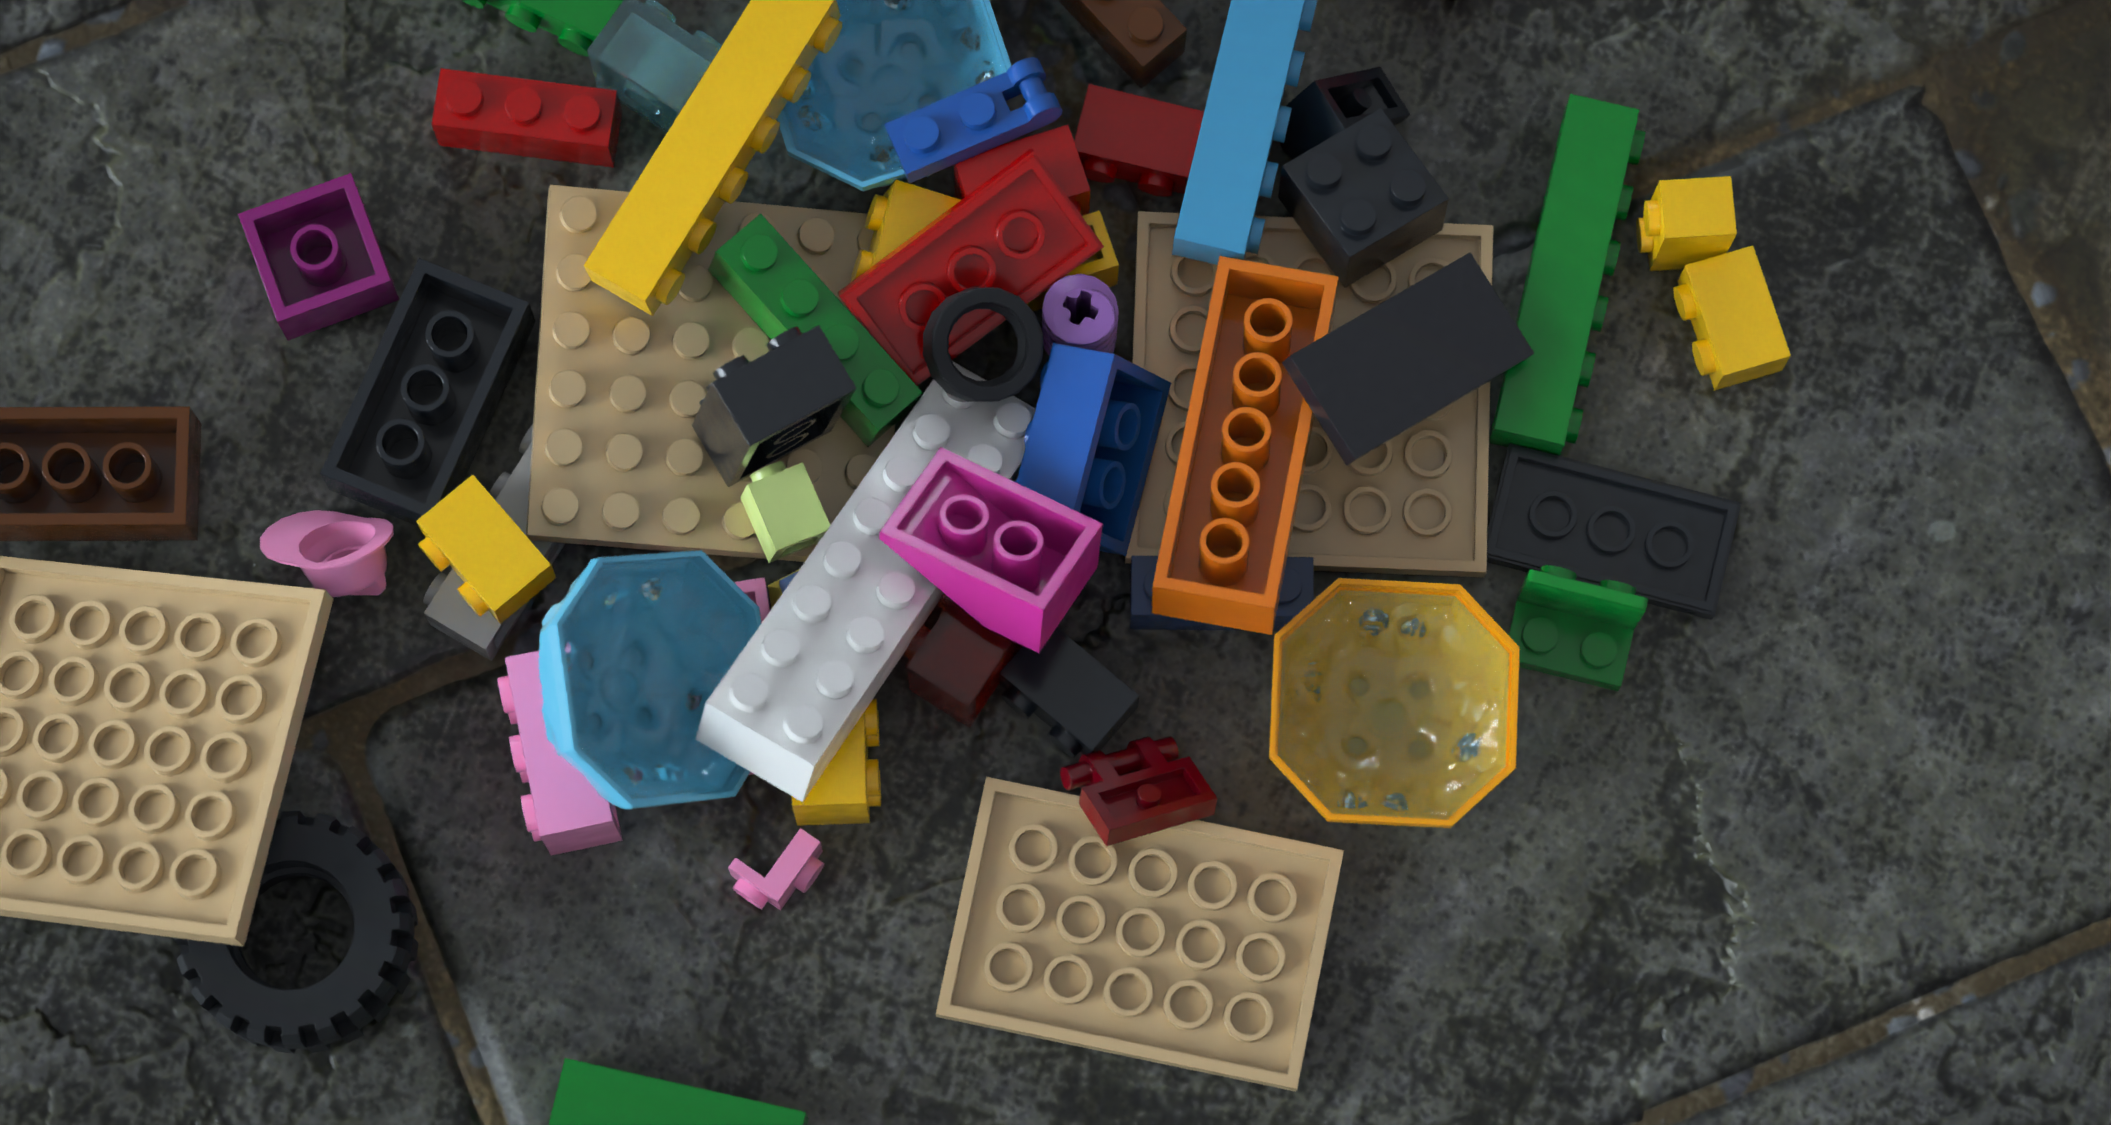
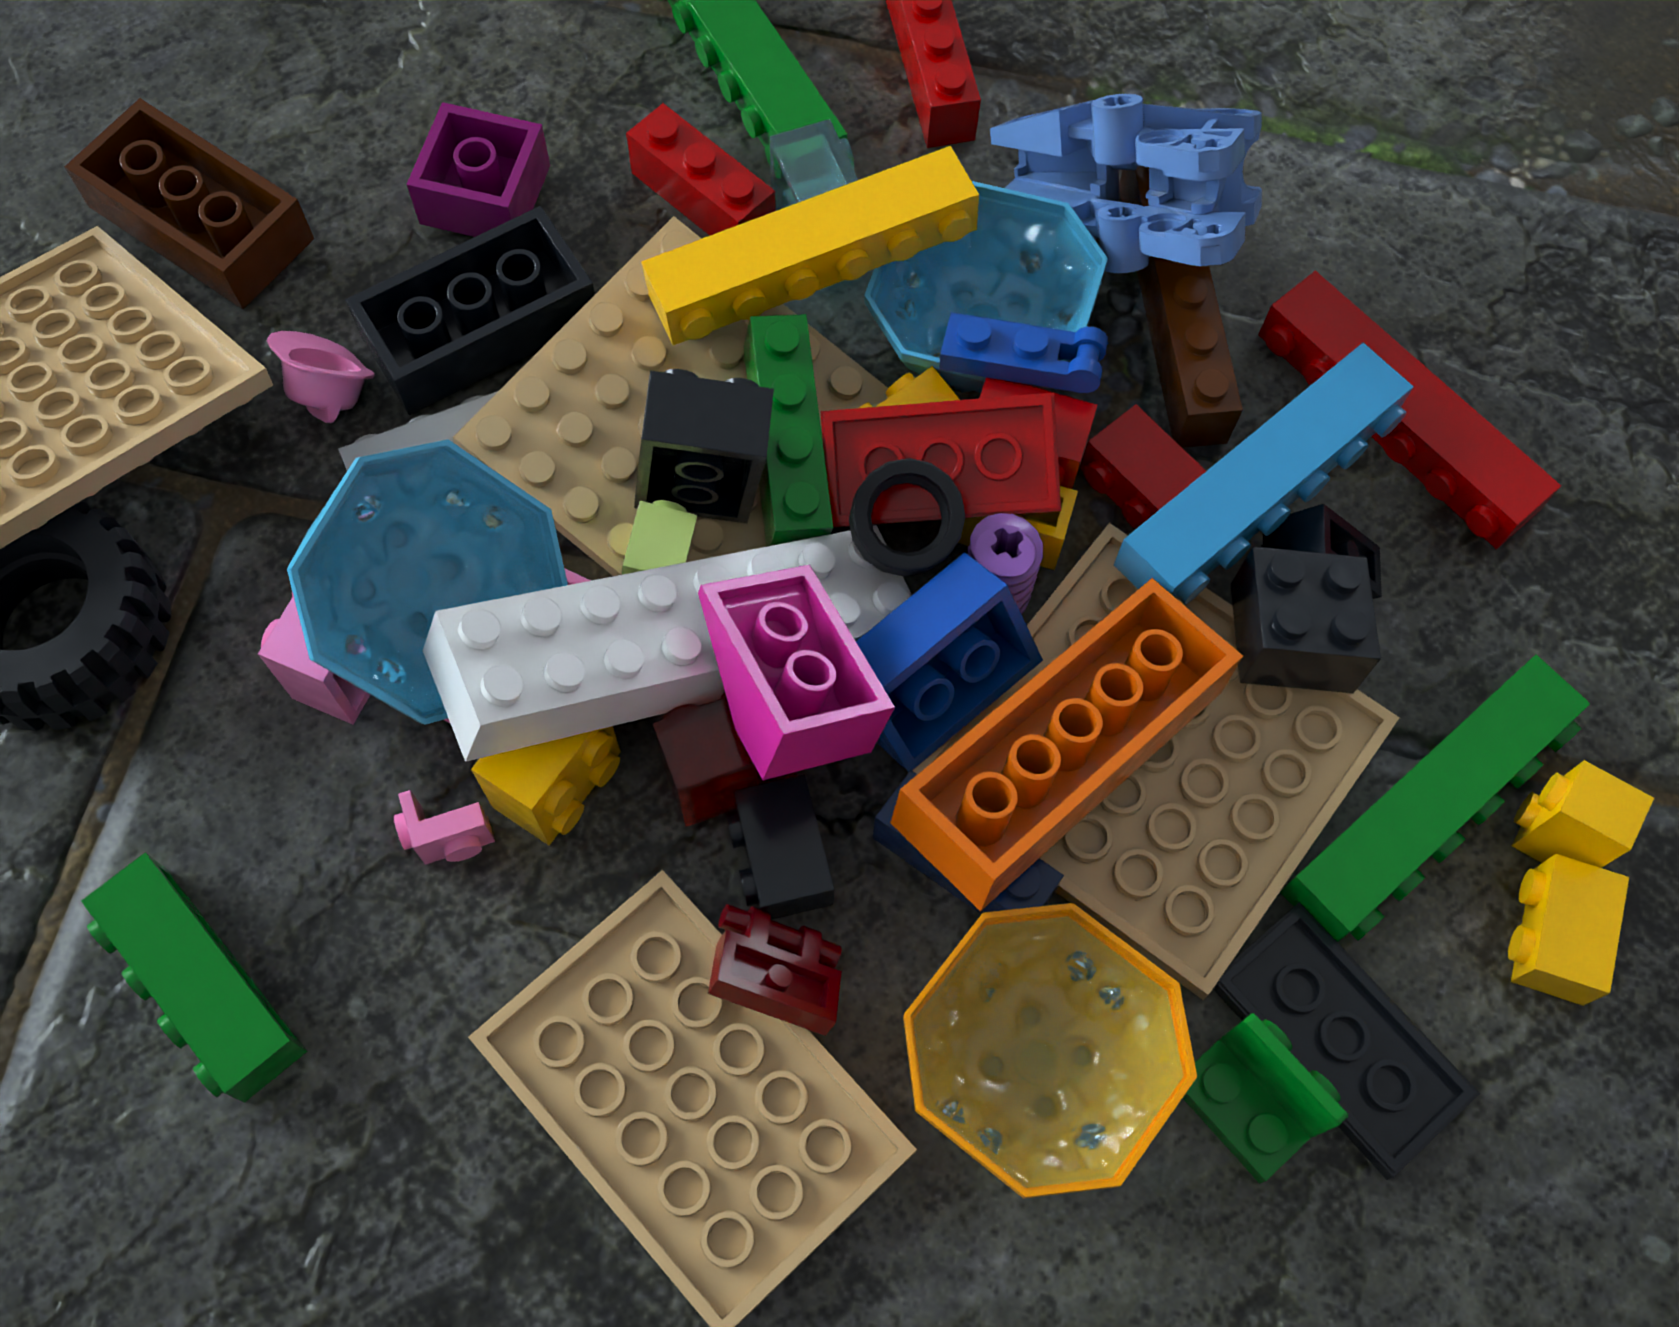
camera: 35 degrees right, 10 degrees down
yellow brick [416,475,556,624] -> none
black tile [1282,252,1535,466] -> none

